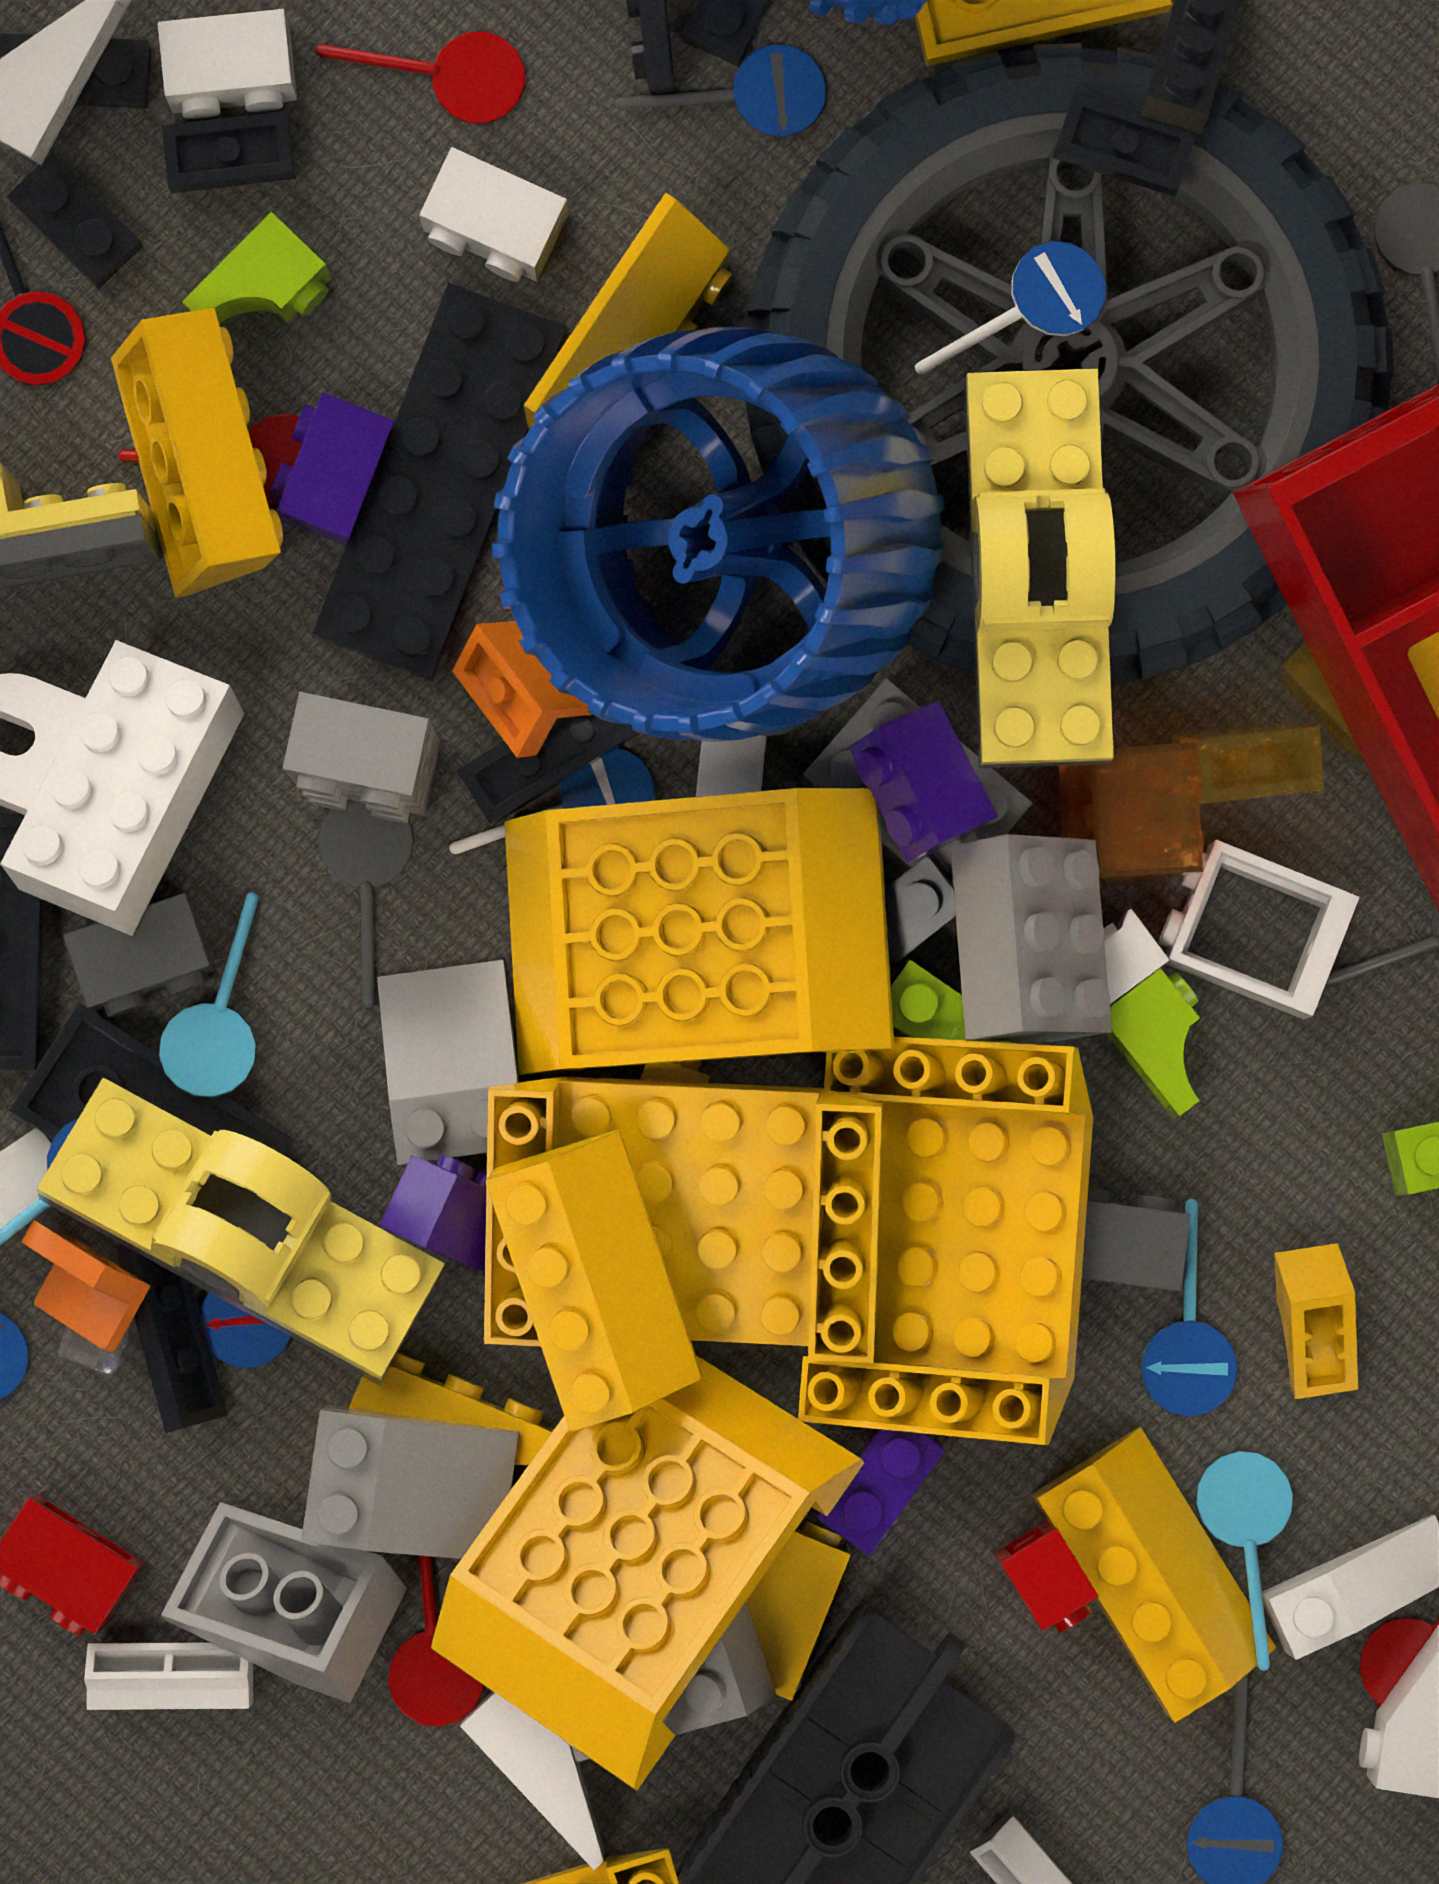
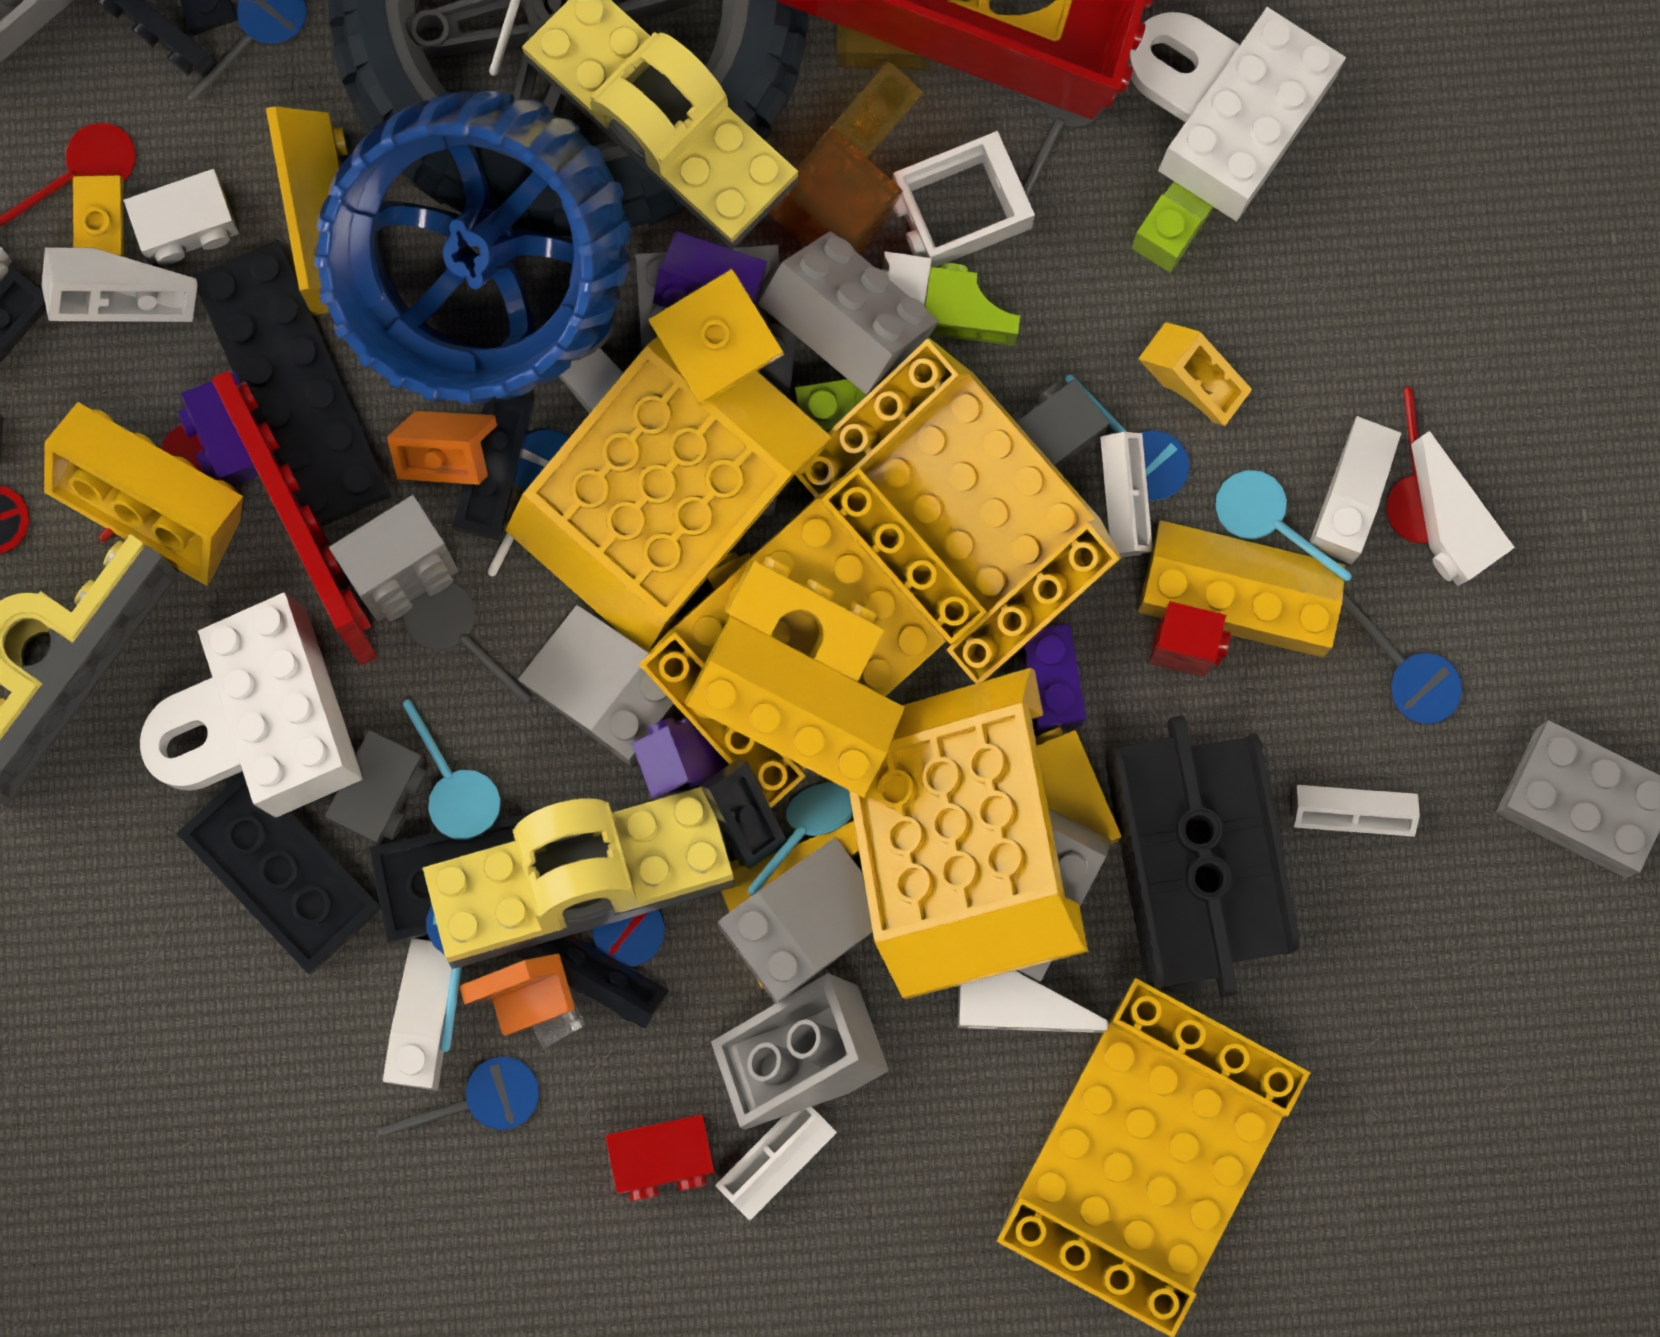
camera: 45 degrees left, 5 degrees down
lime arch [182,212,331,324] -> none
red piece [388,1555,483,1727] -> none
none -> white slope [41,247,198,322]
none -> yellow plate [73,176,124,257]
none -> red wing [211,370,378,666]
none -> yellow plate [648,269,784,405]
none -> black plate [700,758,787,869]
none -> yellow arch [723,556,885,682]
none -> medium azure piece [748,782,853,895]
none -> white piece [1100,432,1153,557]

